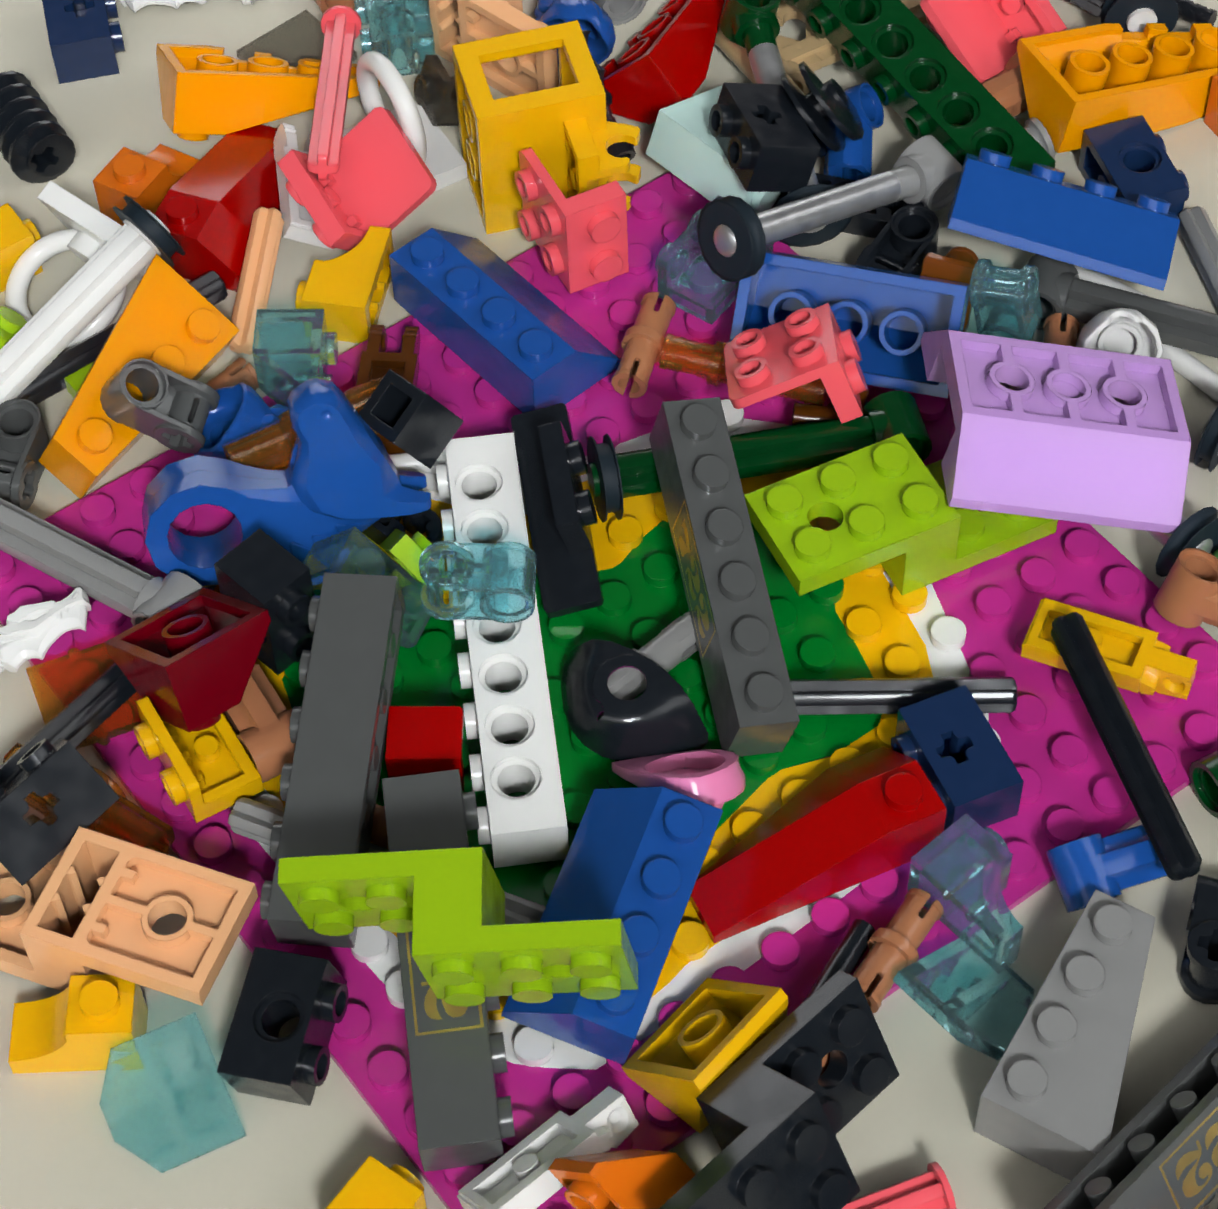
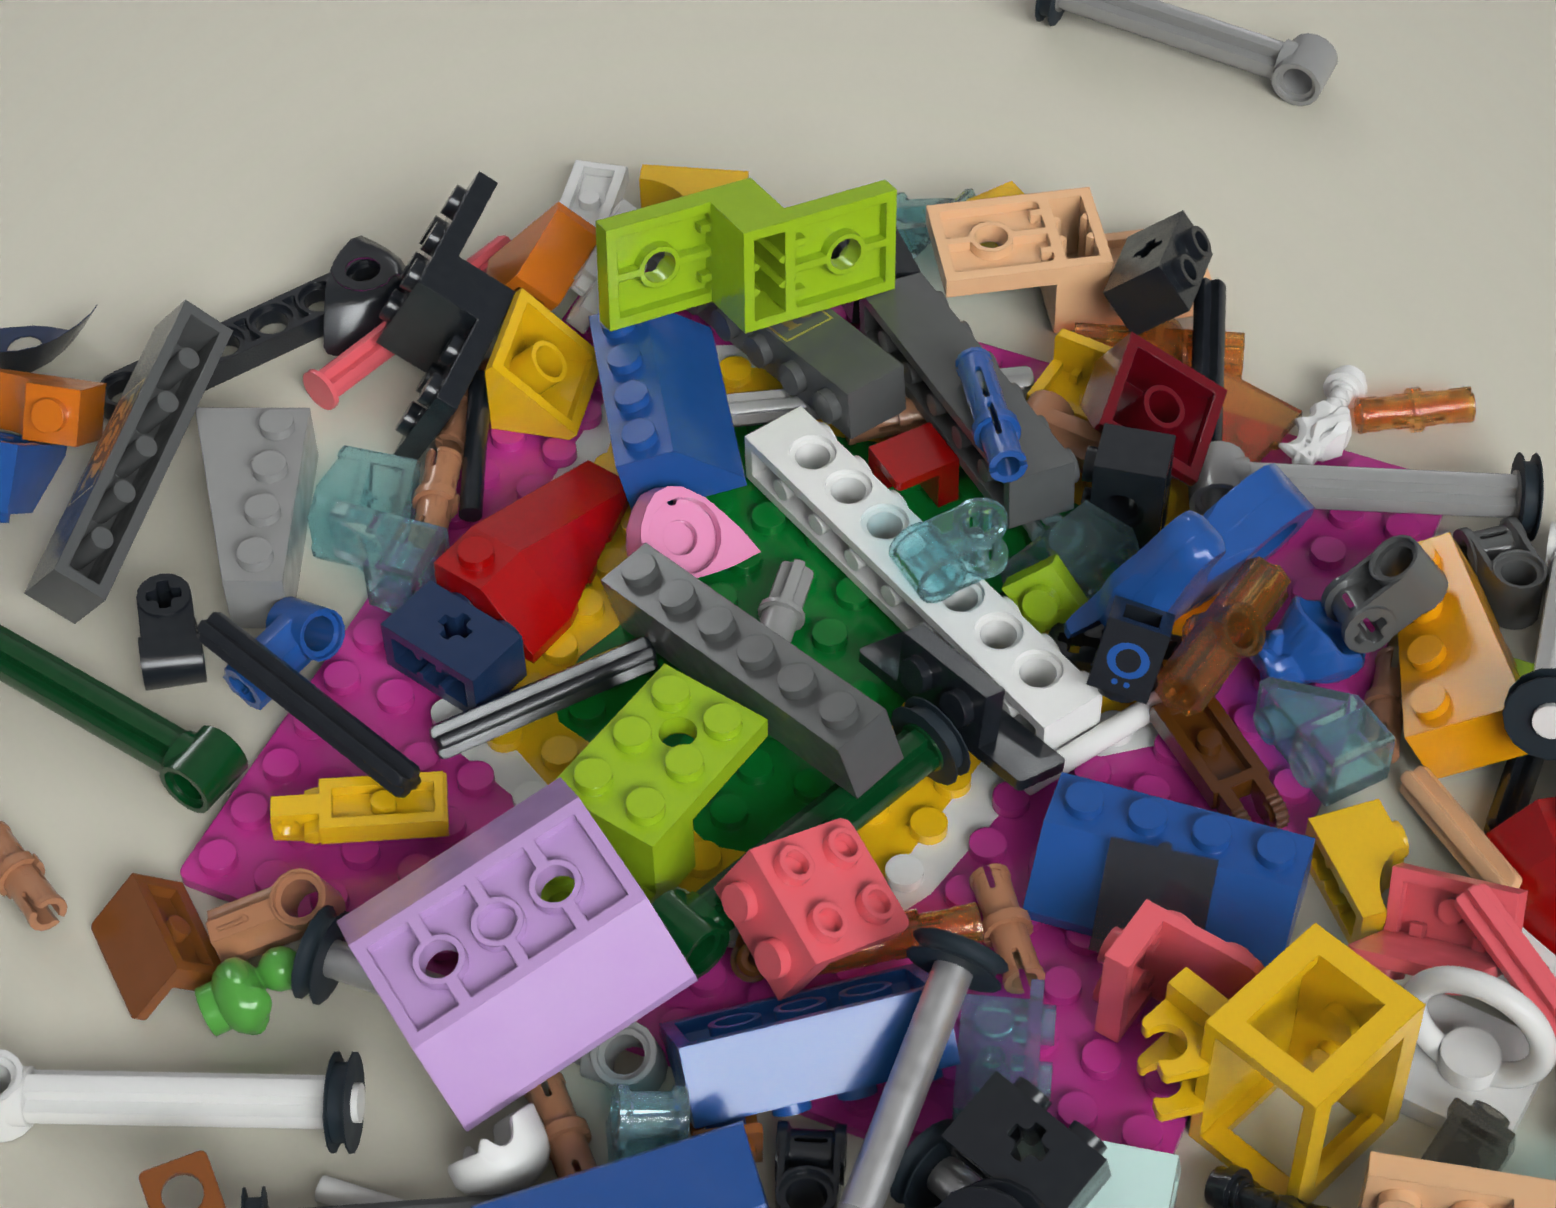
camera: 150 degrees right, 5 degrees down
black piece [561,639,709,761] -> none
none -> blue pin [955,347,1028,483]
none -> clear smoke piece [1089,836,1220,952]

